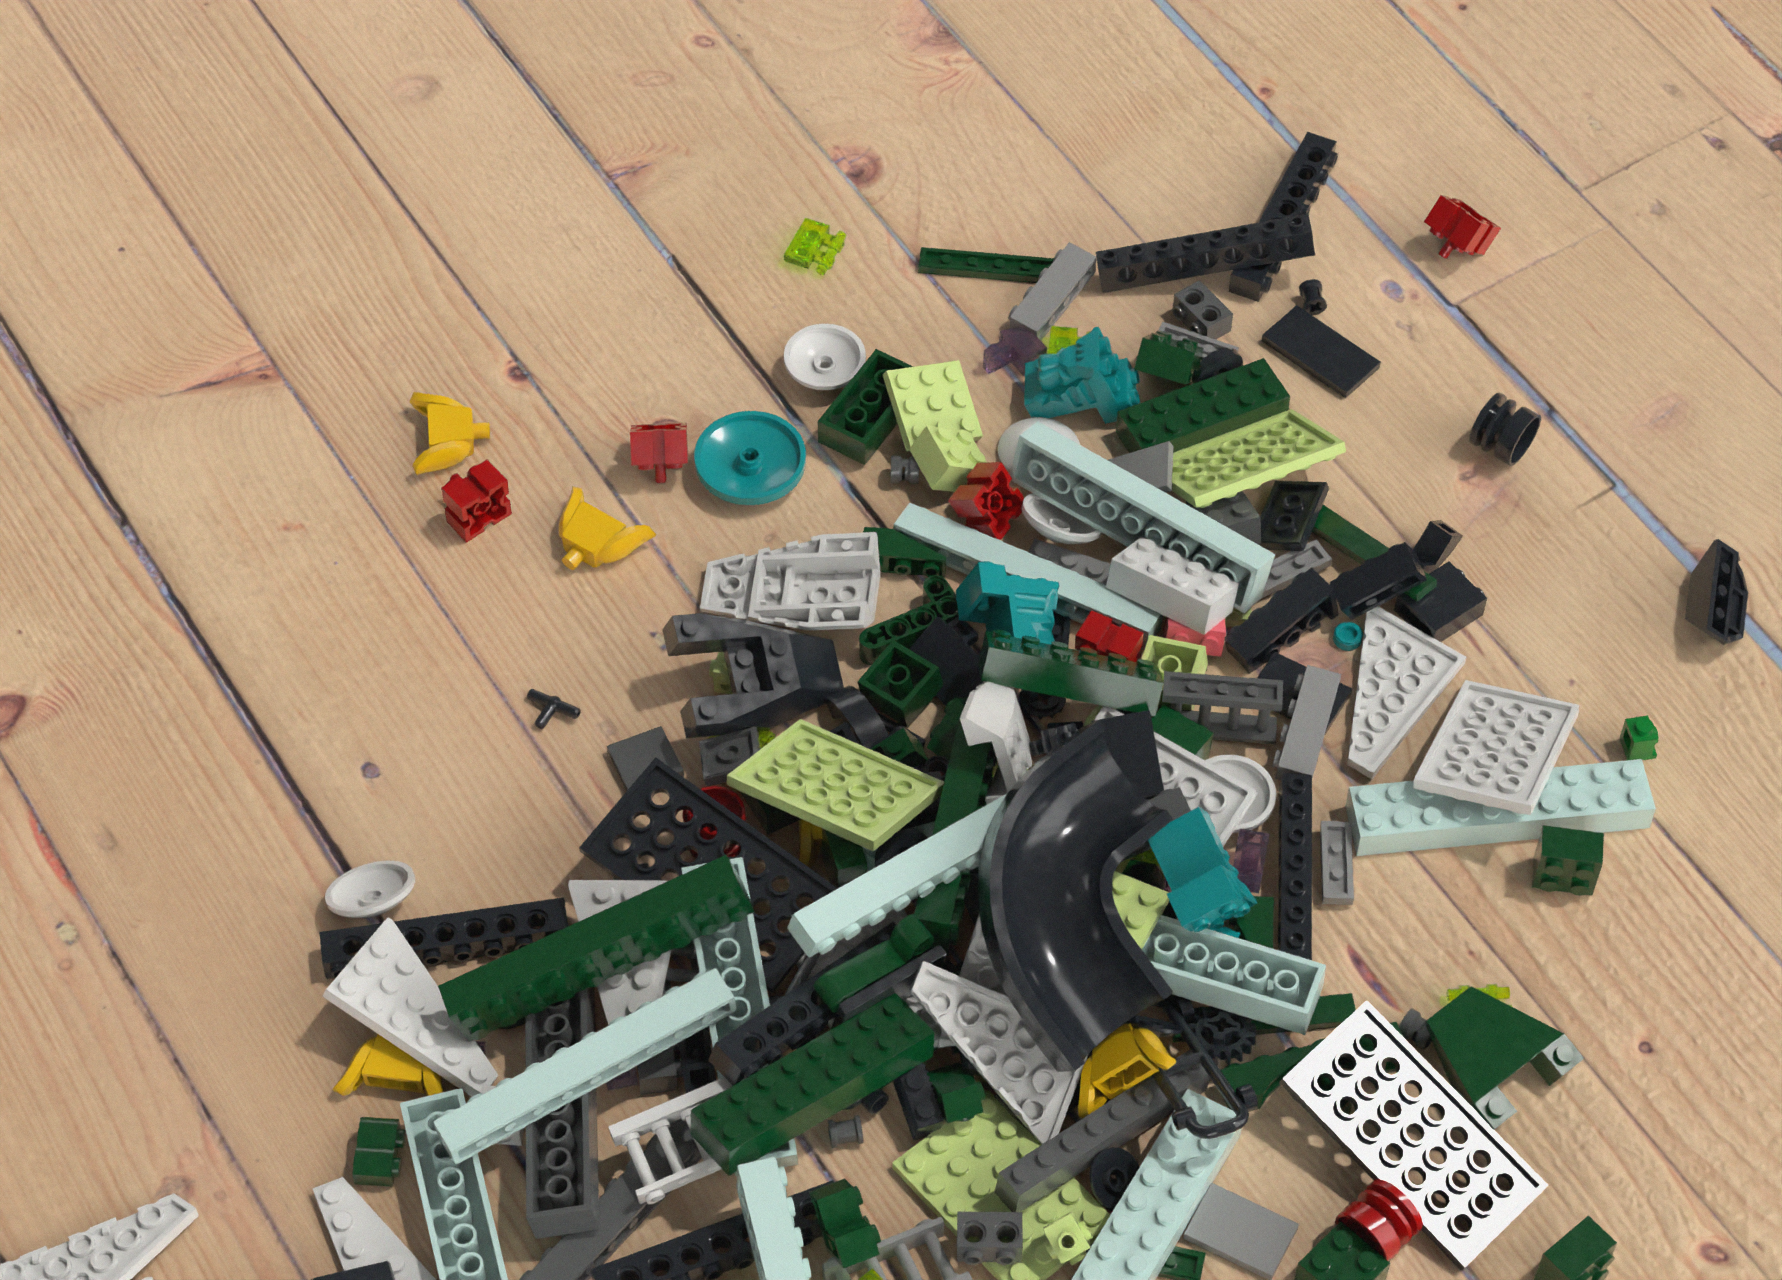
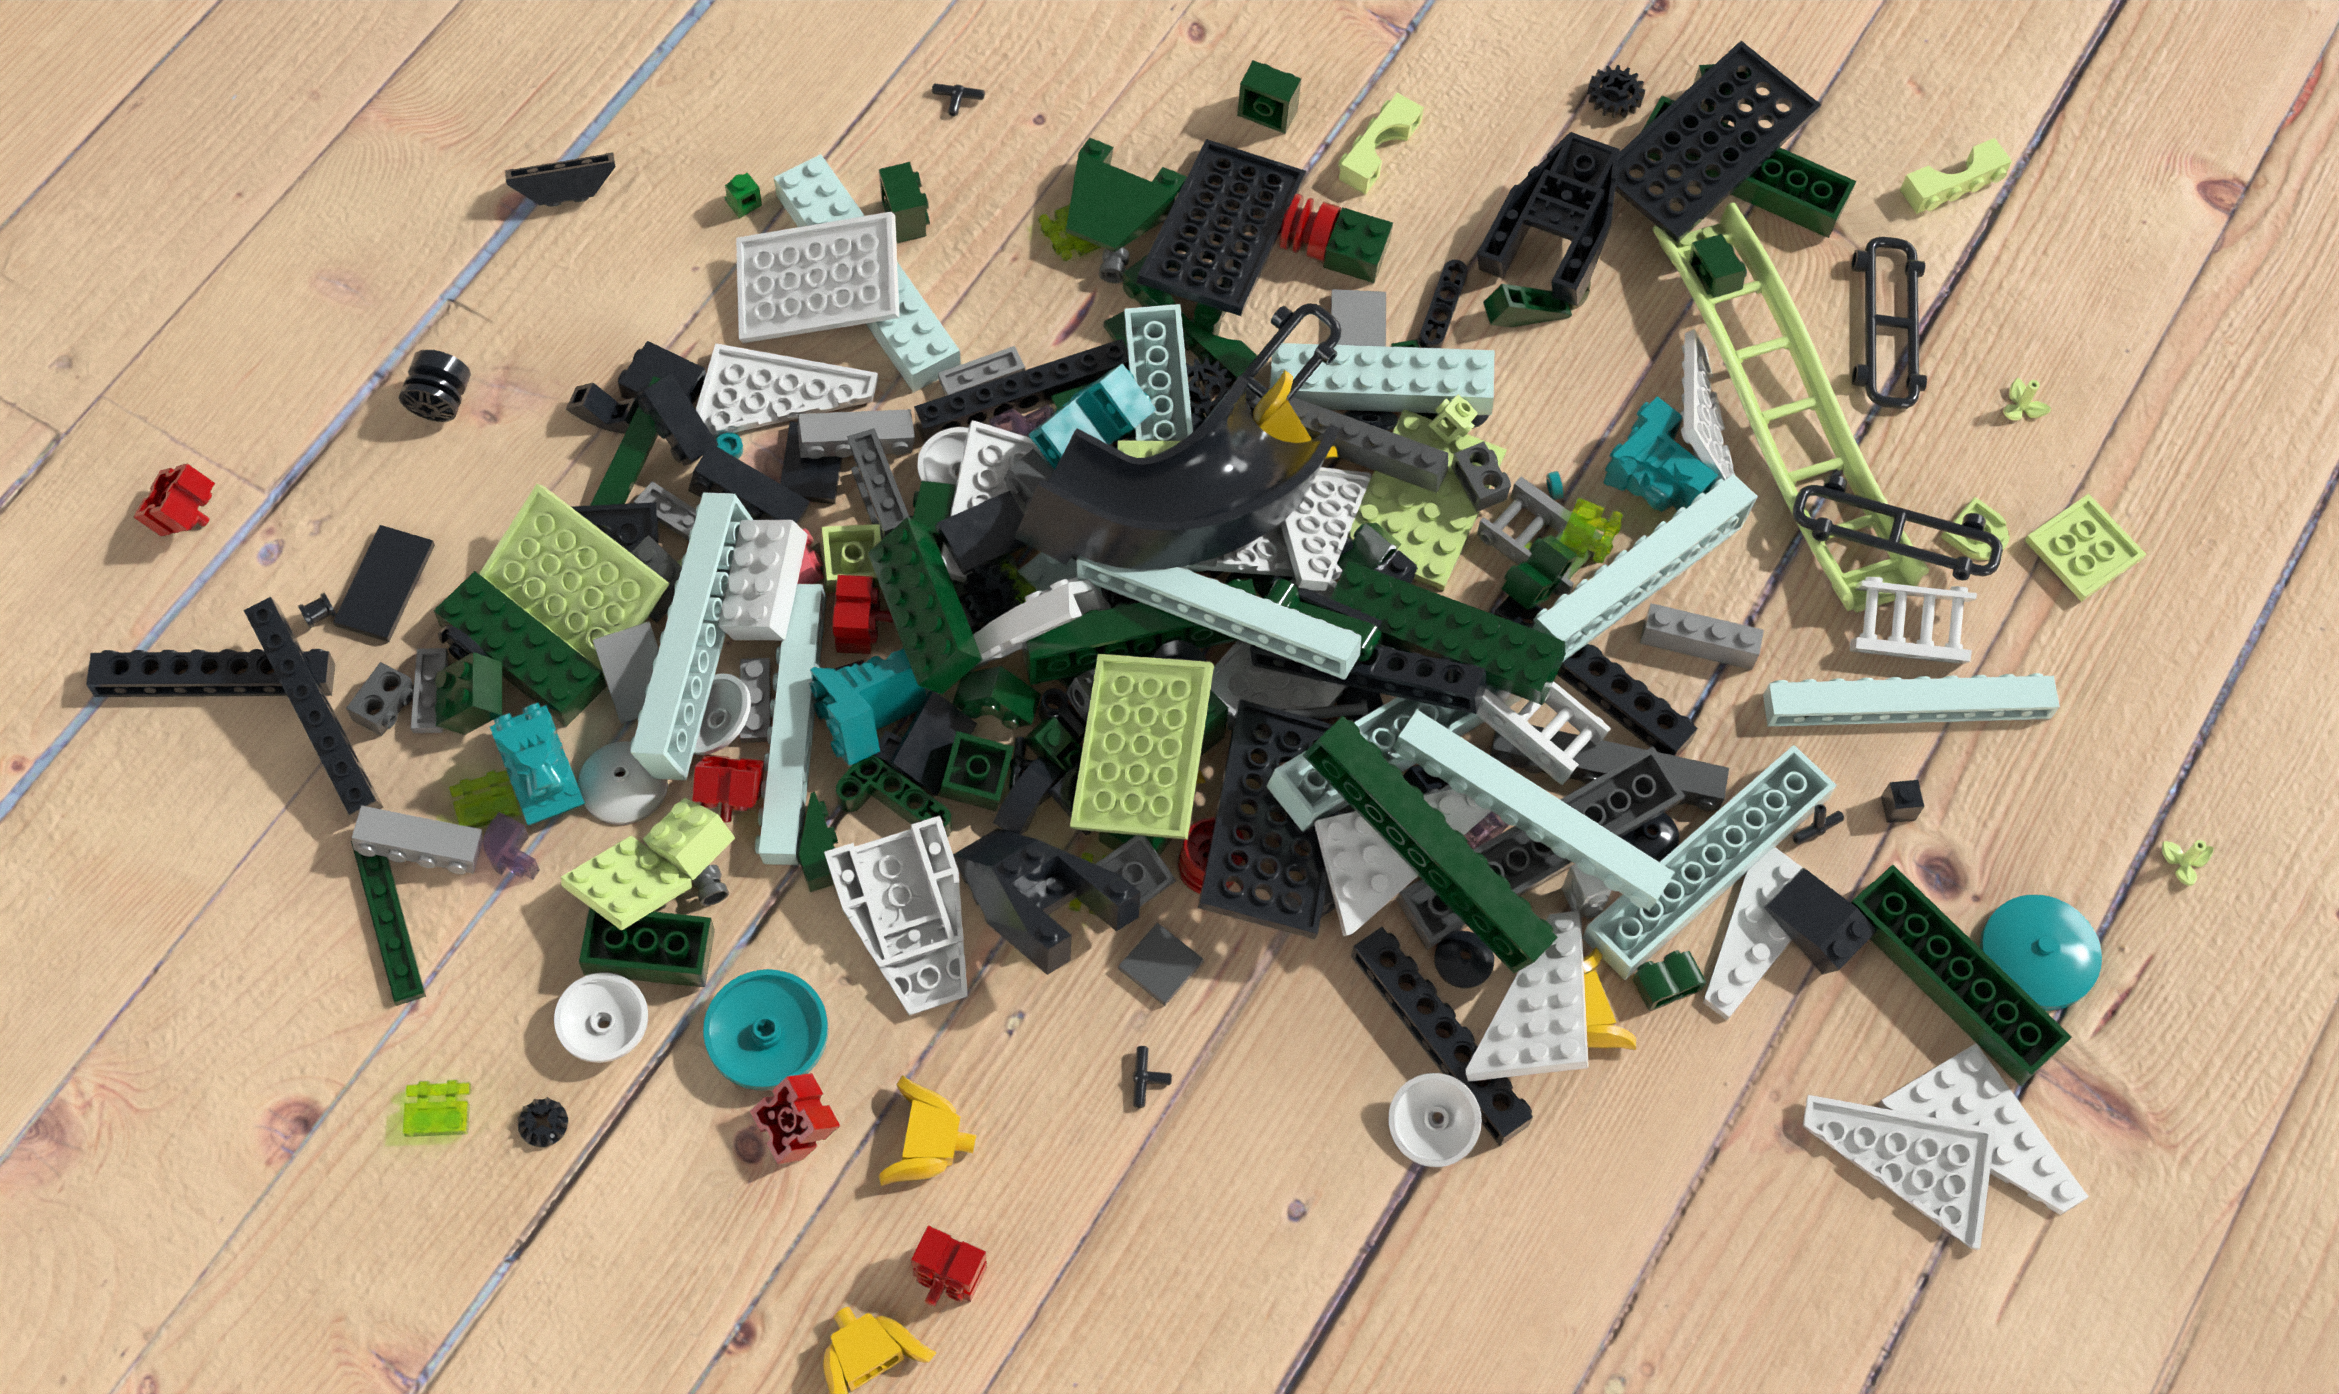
camera: 120 degrees left, 10 degrees up
none -> black gear [517,1097,568,1147]
none -> black piece [932,83,985,116]
none -> black dish [1621,813,1679,862]

